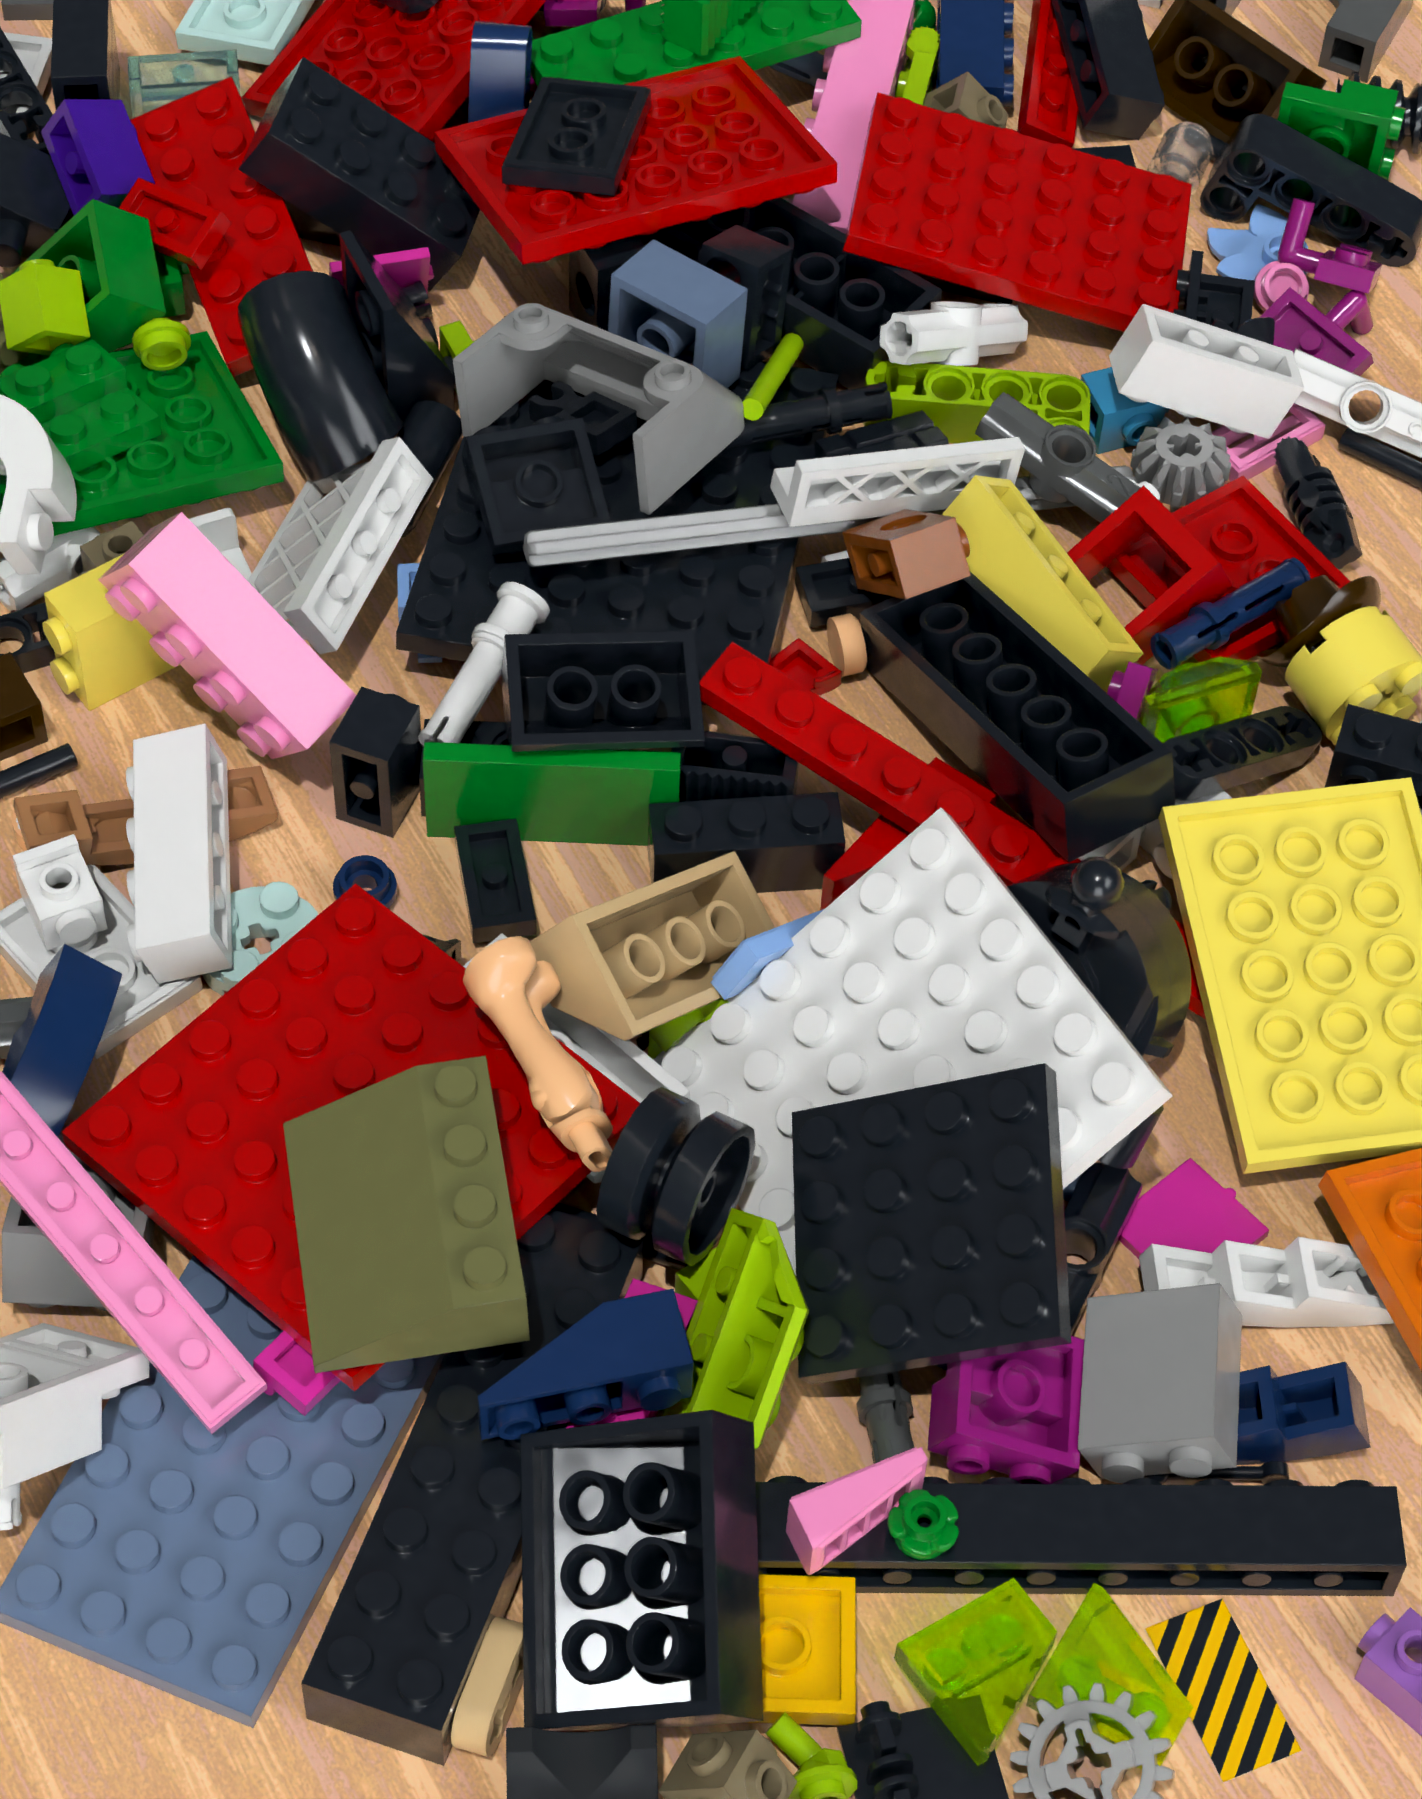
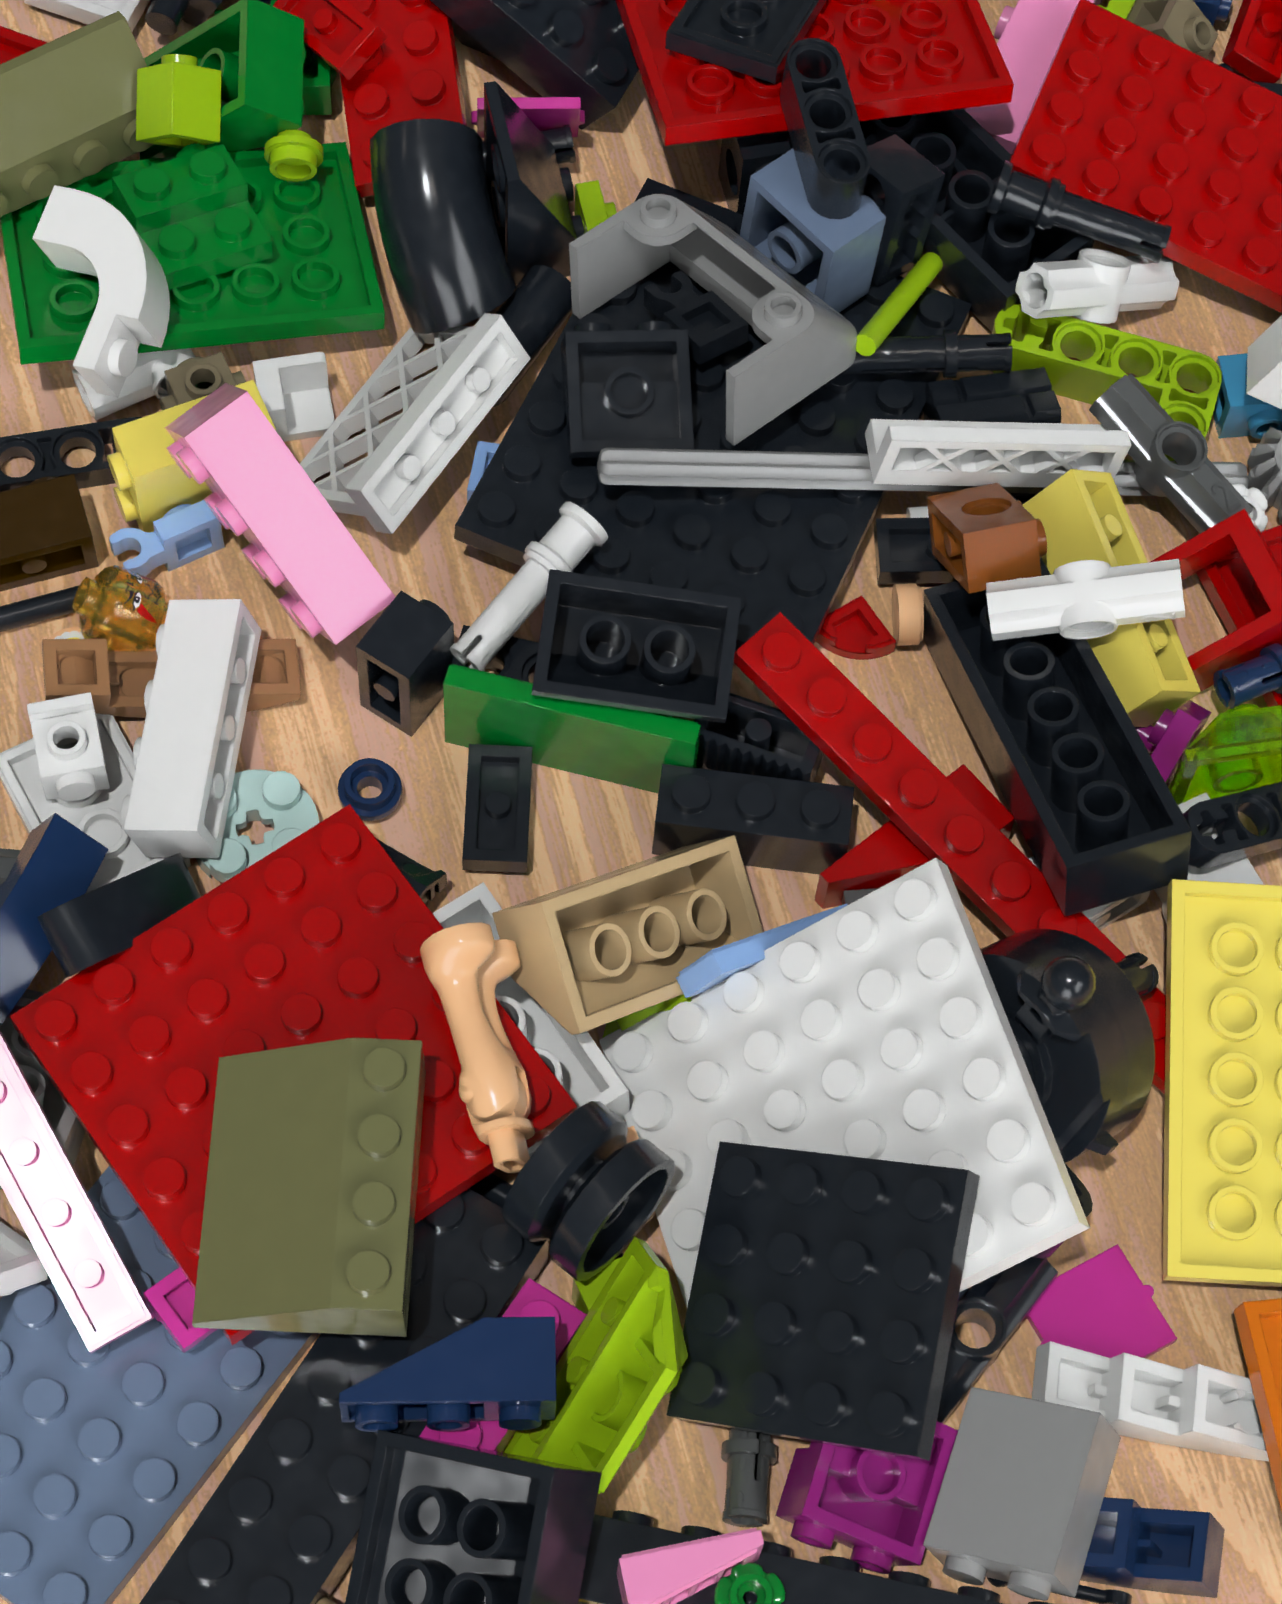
camera: 10 degrees right, 10 degrees up
none -> black beam [37,853,201,978]
none -> clear yellow head [72,565,169,652]
none -> light blue plate [109,500,224,581]
none -> black beam [780,38,870,219]
none -> black pin [986,160,1172,263]
none -> white piece [986,559,1186,641]

